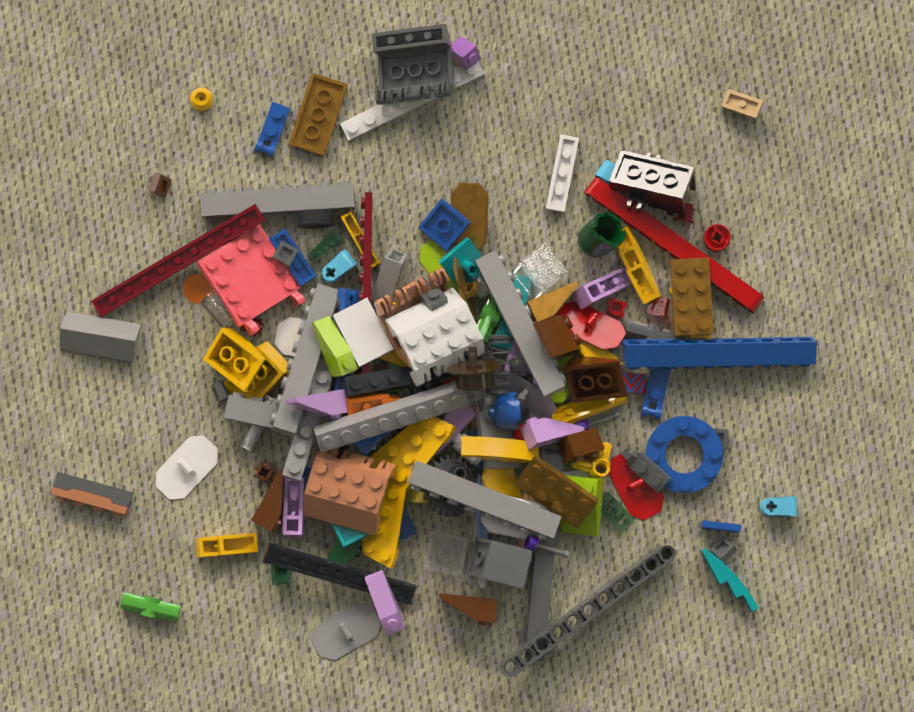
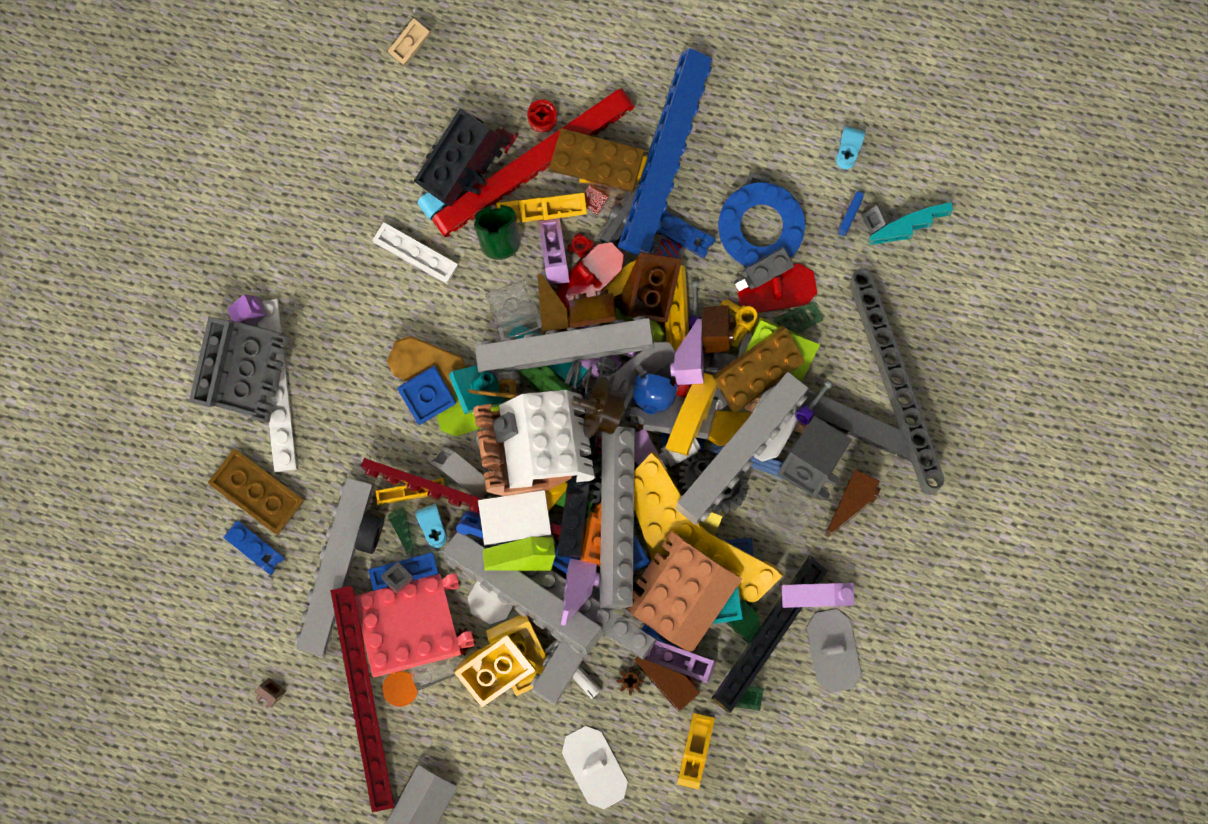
camera: 65 degrees left, 5 degrees down
yellow plate [190,88,213,112] -> none
dark grey plate [211,380,229,403] -> none

